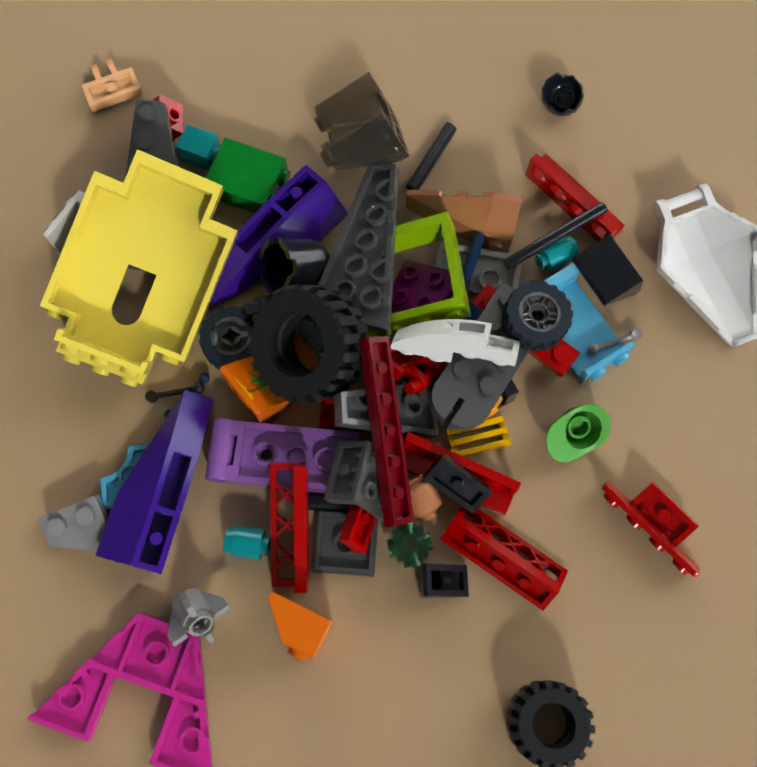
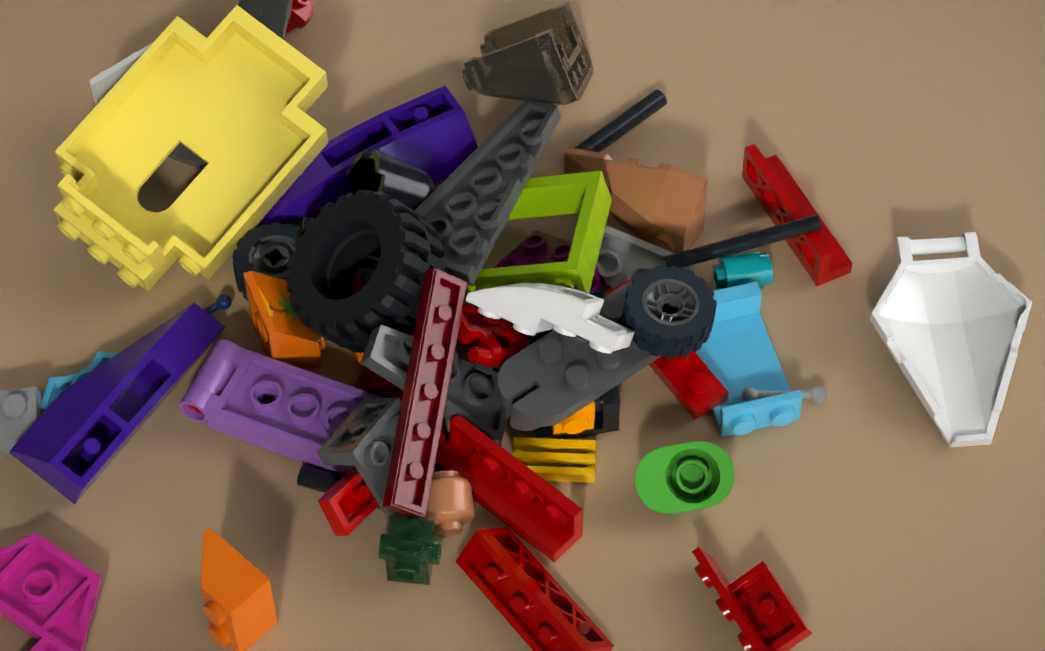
camera: 20 degrees right, 20 degrees down
black hinge [145,382,205,403] -> none
light grey brick [167,589,230,647] -> none
teal brick [176,124,221,171] -> none
green brick [205,138,290,213] -> none
teal brick [223,526,271,561] -> none
red fence [270,462,309,593] -> none
dark grey tile [312,510,378,577] -> none
black slope [419,563,469,599] -> none
black plate [424,452,492,514] -> none
dark blue bar [463,233,485,292] -> none
black hair [542,72,584,116] -> none
black slope [572,234,643,306] -> none

